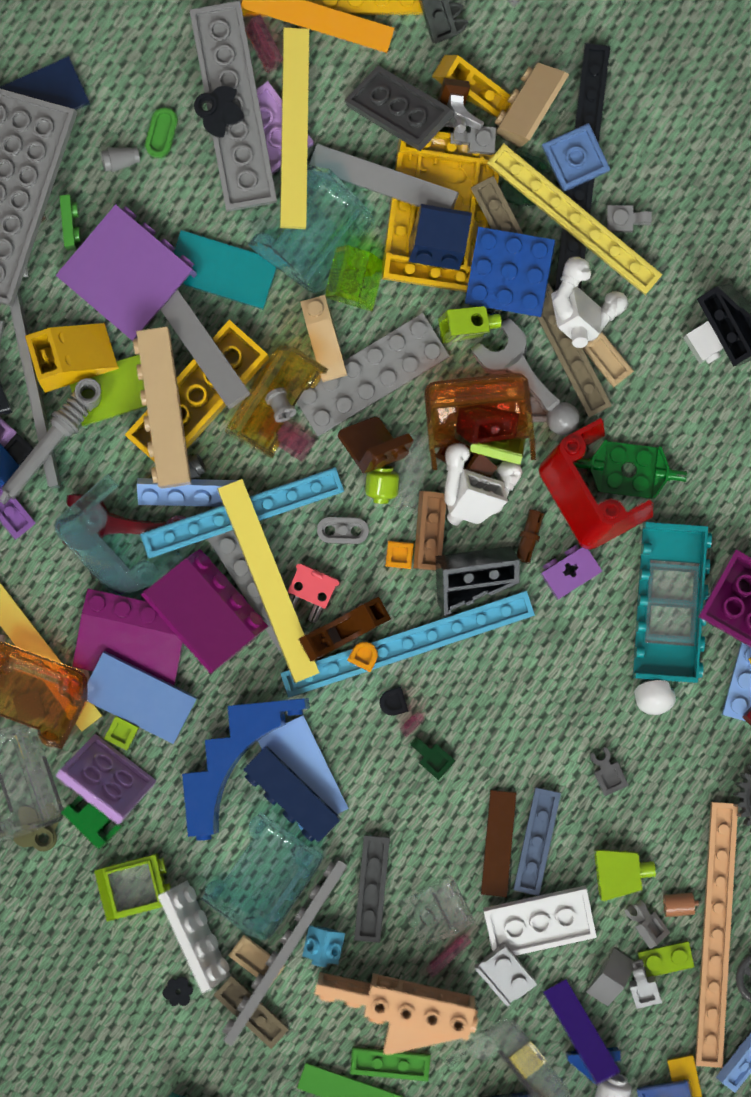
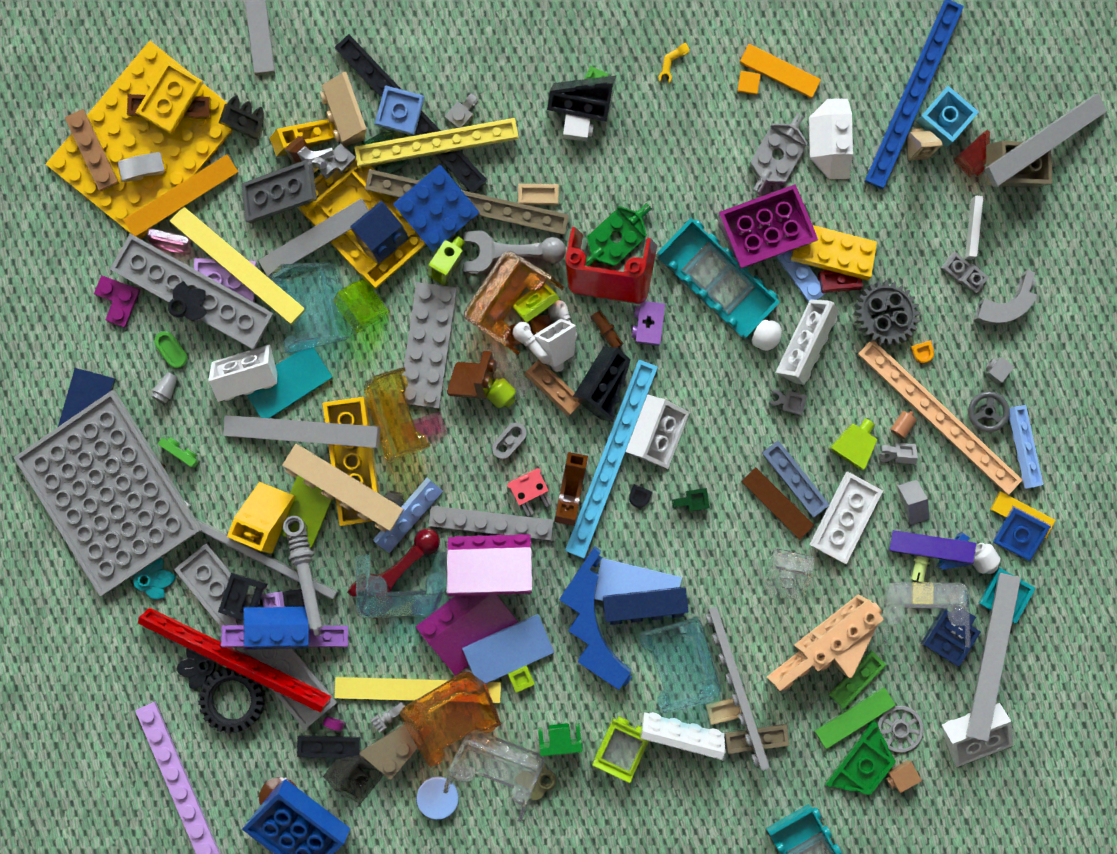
camera: 60 degrees left, 0 degrees up
medium lavender panel [56,204,197,341] -> none
lavender plate [56,734,156,825] -> none
medium azure tile [140,467,344,559] -> none
black plant [163,977,193,1006] -> none
light yellow tile [217,479,319,683] -> none
light grey bush [265,388,296,422] -> none
tan slope [300,295,348,382] -> none
medium azure brick [302,925,345,967] -> none
light orange tile [347,642,378,672] -> none
dark grey plate [354,835,390,943] -> none
light orange tile [385,541,414,569] -> none
clear pink tile [400,712,425,737] -> none
clear pink tile [426,933,472,977] -> none
clear red slope [455,405,519,444] -> none
plate [474,943,537,1007] -> none
white torso [551,257,628,348] -> none
light grey plate [629,959,662,1009] -> none
lime plate [637,941,695,977] -> none
none -> magenta plate [94,275,141,328]
none -> white slope [209,344,278,402]
none -> white slope [626,395,690,469]
none -> white slope [775,299,839,385]
none -> yellowish green pin [911,556,930,582]

